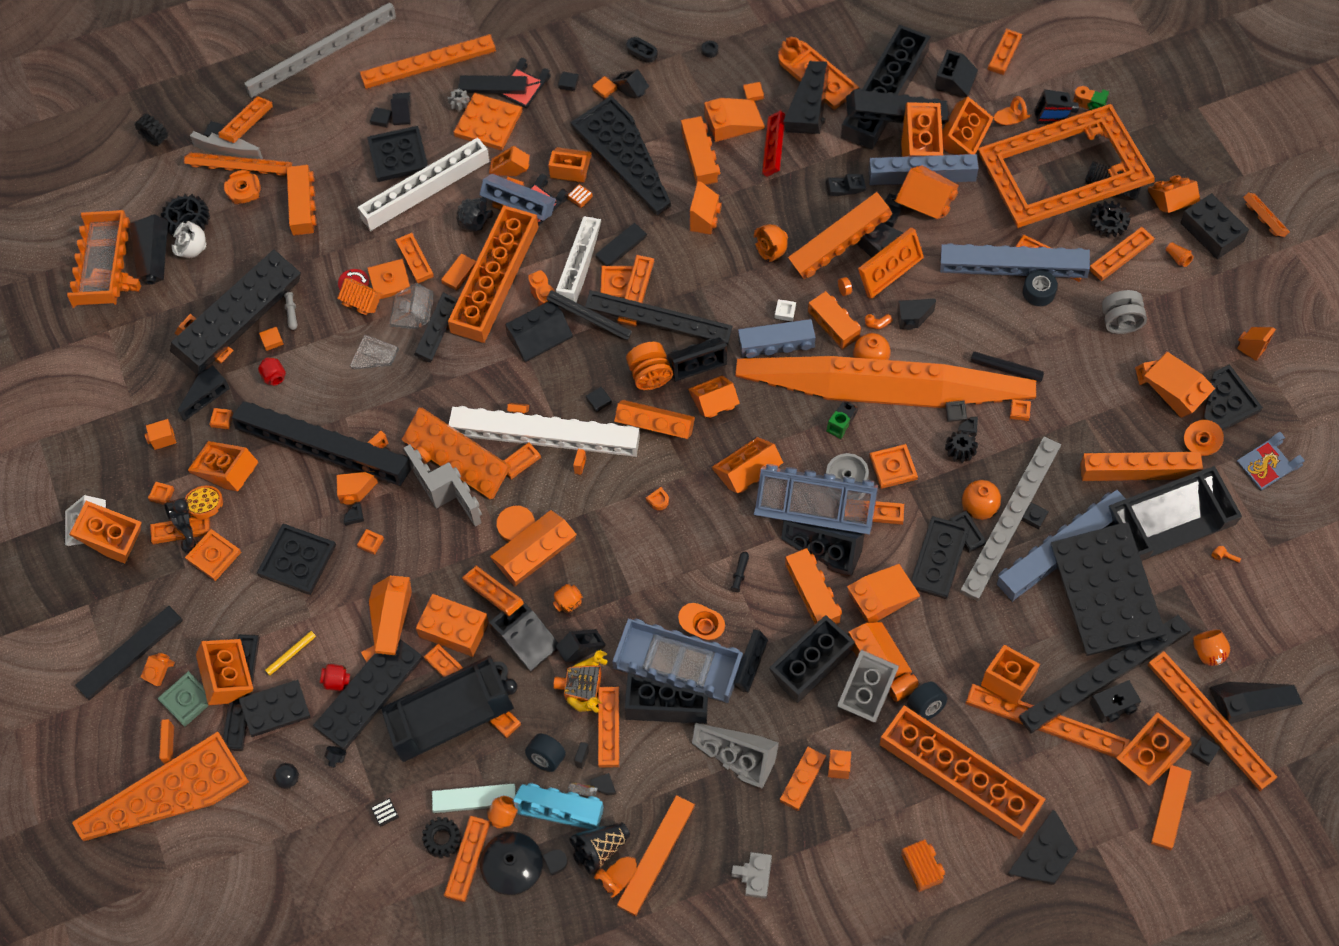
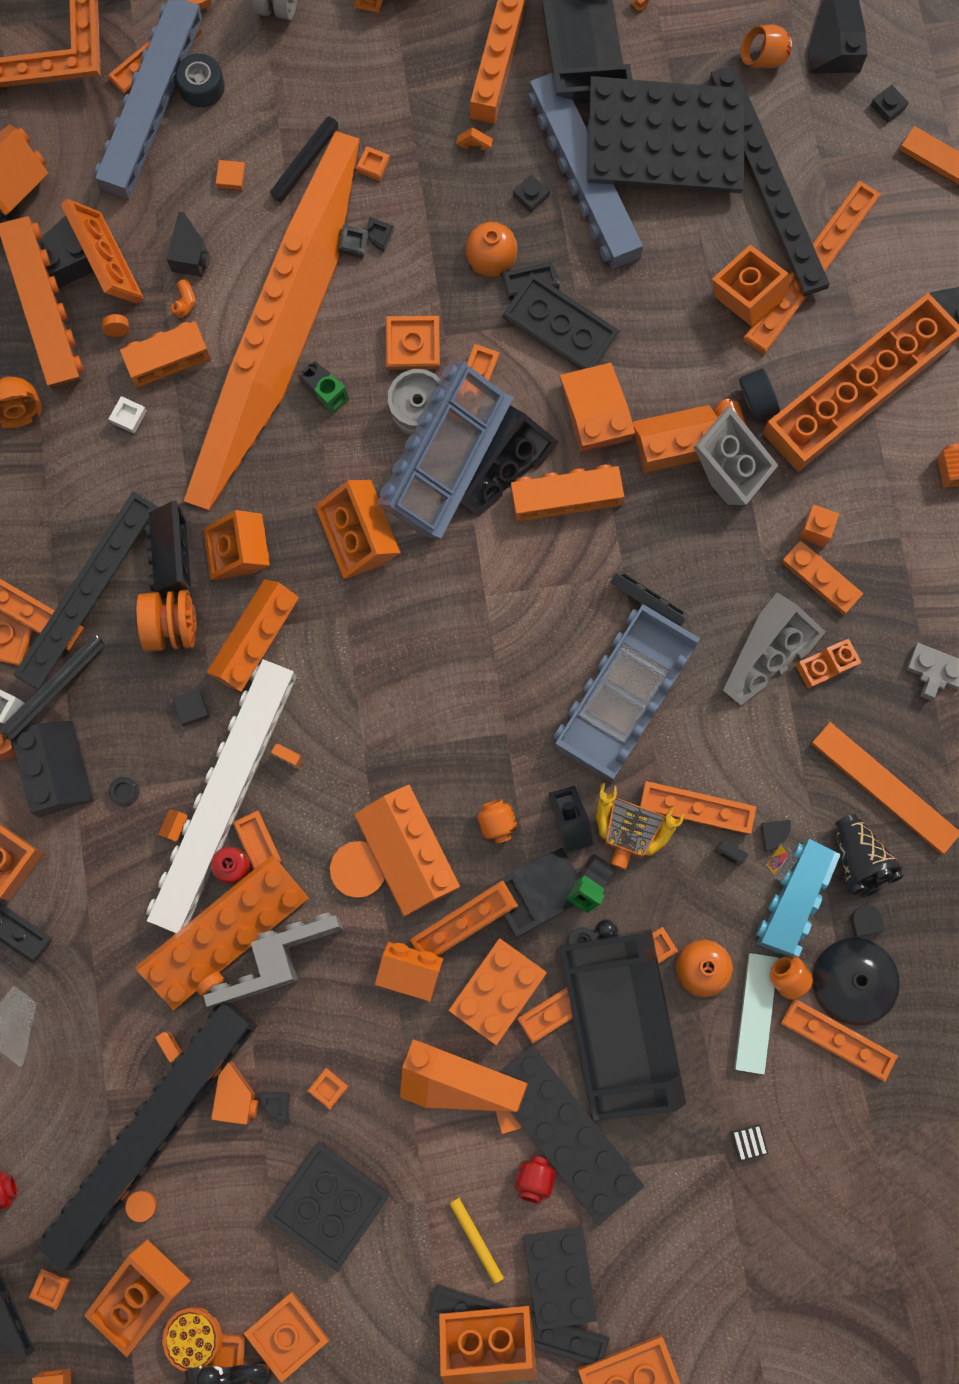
camera: 80 degrees left, 15 degrees up
black piece [273,763,299,789] -> none
black tile [324,746,346,767] -> none
black tyre [422,817,462,858] -> none
black wheel [525,733,566,772] -> none
orange piece [594,857,637,898] -> none
black wedge [625,672,708,724] -> none
orange tile [646,487,669,510] -> none
orange piece [678,603,725,640] -> none
black piece [730,552,749,592] -> none
sand blue brick [738,319,816,358] -> none
black slope [769,615,855,704] -> none
orange cylinder [853,333,891,360] -> none
black gear [945,430,978,463] -> none
light grey plate [960,437,1061,602] -> none
black brick [1090,680,1141,724] -> none
orange slope [1116,712,1191,786] -> none
orange plate [1148,651,1277,791] -> none
none -> black tile [109,777,139,806]
none -> orange tile [126,1190,157,1222]
none -> red head [211,846,250,885]
none -> orange tile [216,160,246,190]
none -> orange brick [375,942,444,1002]
none -> orange tile [456,127,493,150]
none -> leg [566,854,614,913]
none -> orange cylinder [674,939,733,998]
none -> orange slope [795,639,862,689]

